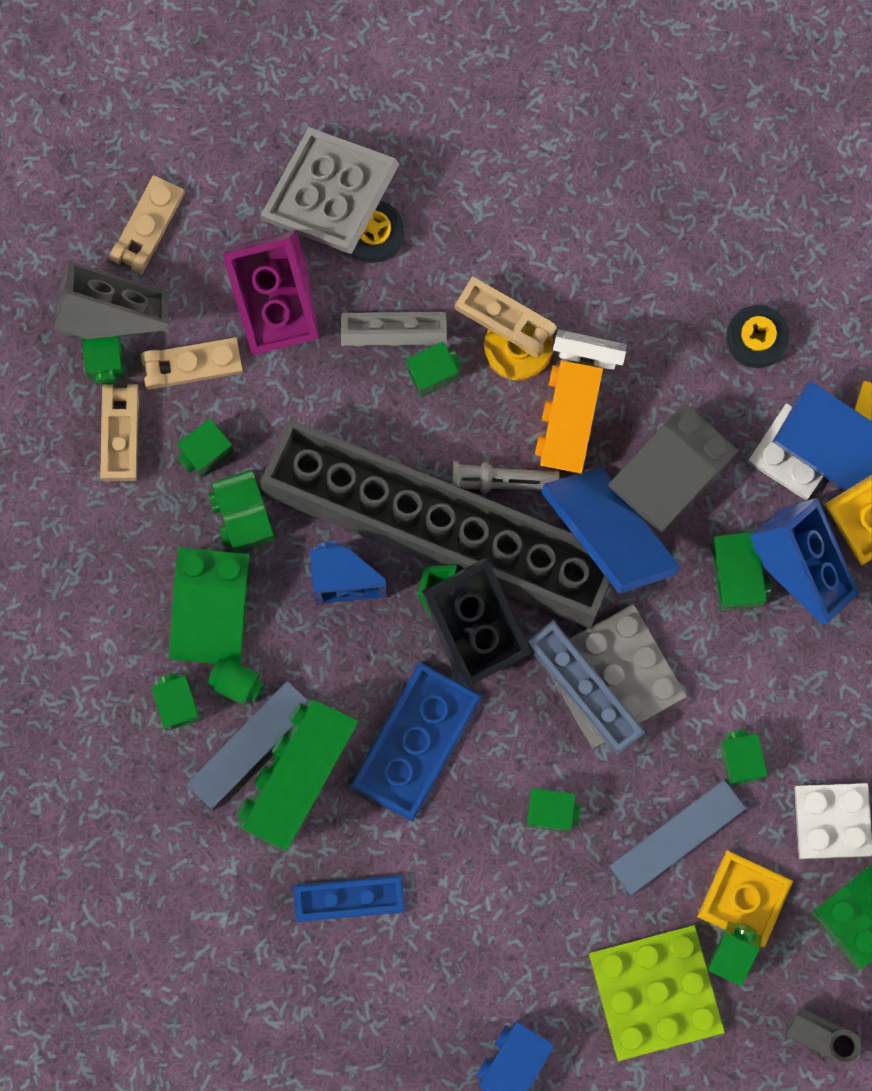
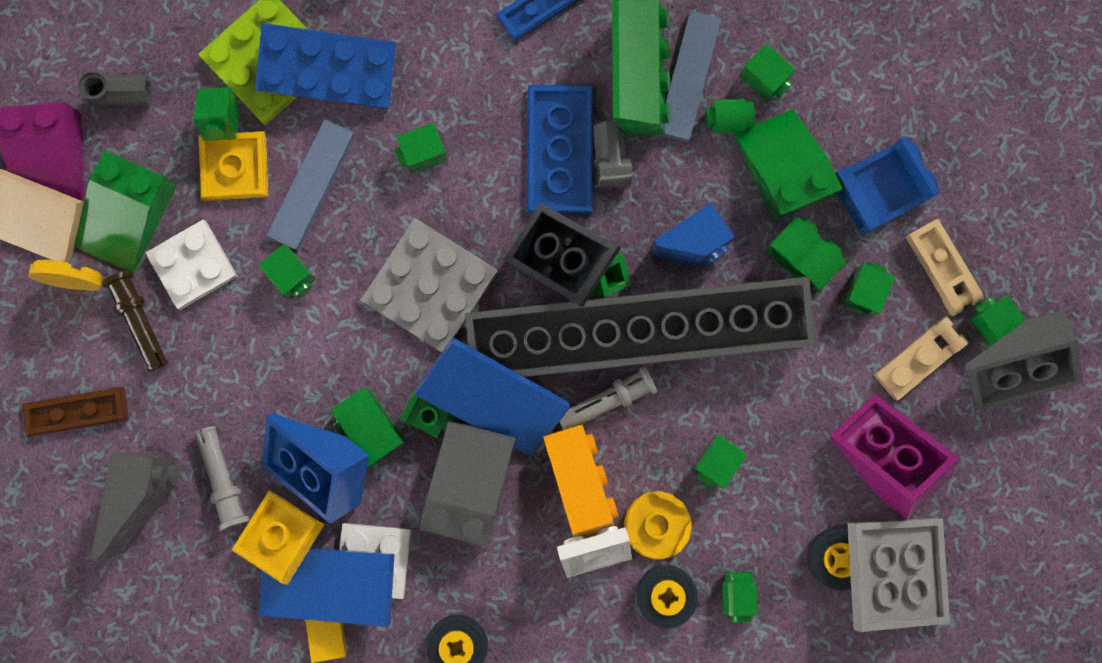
camera: 155 degrees right, 5 degrees up
tan plate [109,175,185,275] -> none
light grey plate [341,312,447,347] -> none
tan plate [454,276,557,358] -> none
sand blue tile [526,620,645,756] -> none
none -> blue plate [255,23,396,109]
none -> green brick [399,390,457,438]
none -> dark grey piece [593,121,632,188]
none -> black wheel [636,564,698,628]
none -> green brick [722,572,758,623]
none -> blue panel [835,136,940,236]

